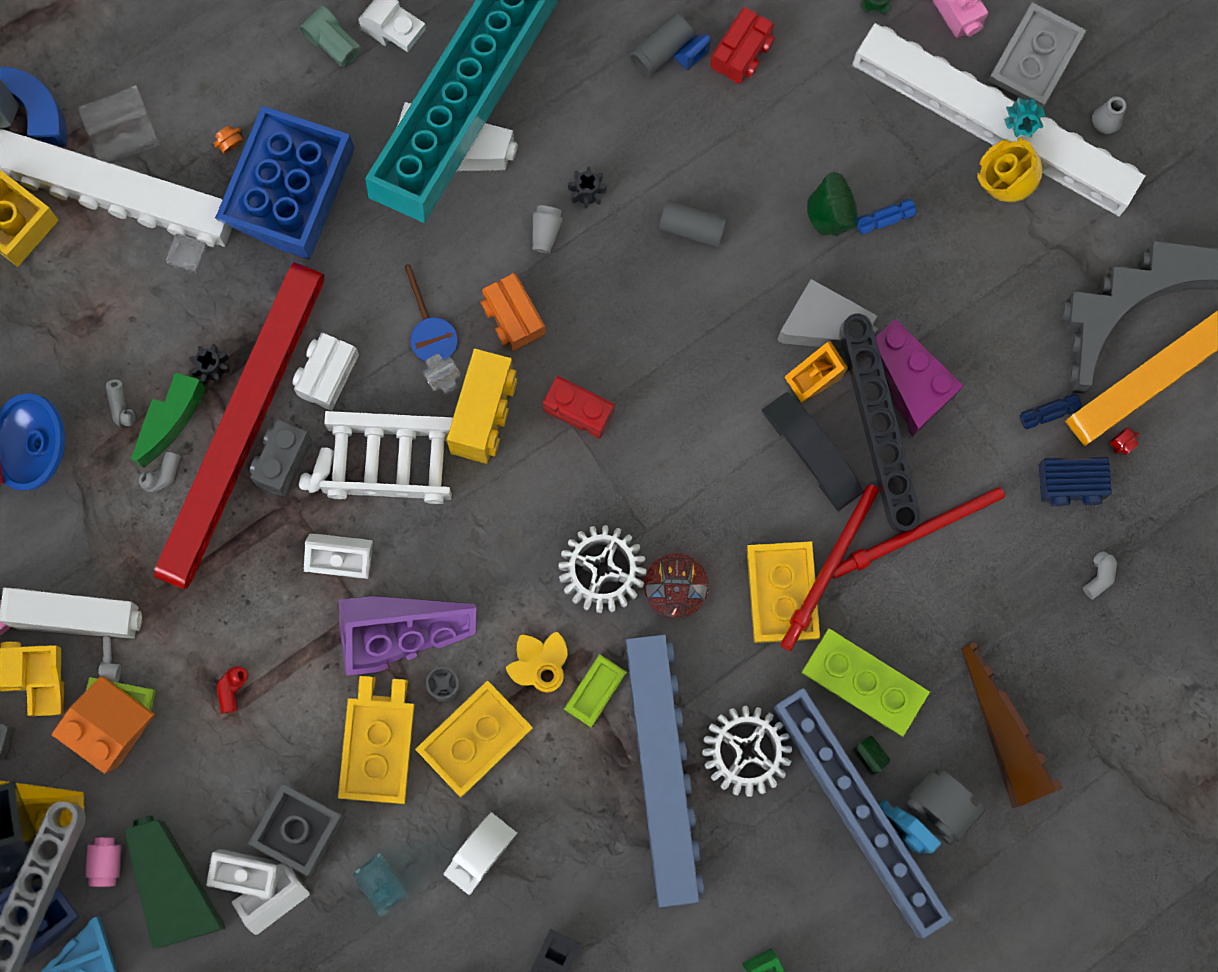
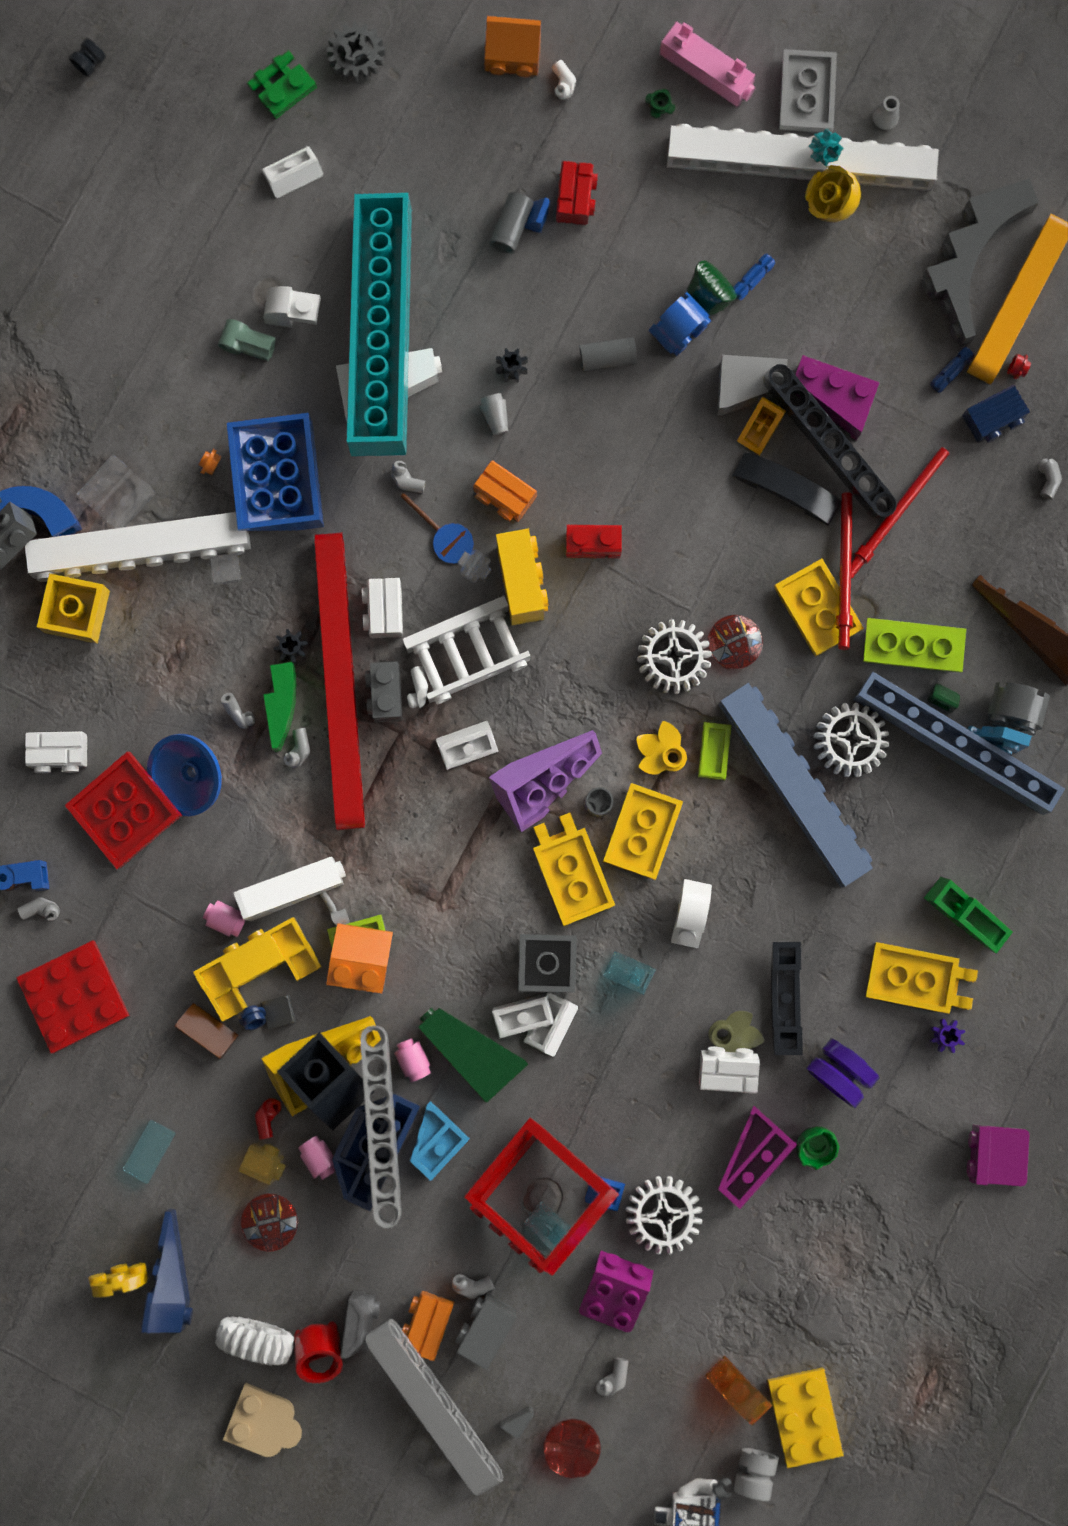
camera: 25 degrees left, 5 degrees up
red arm [217,666,248,714] -> none
none -> light grey arm [390,461,426,494]
none -> blue brick [648,292,711,356]

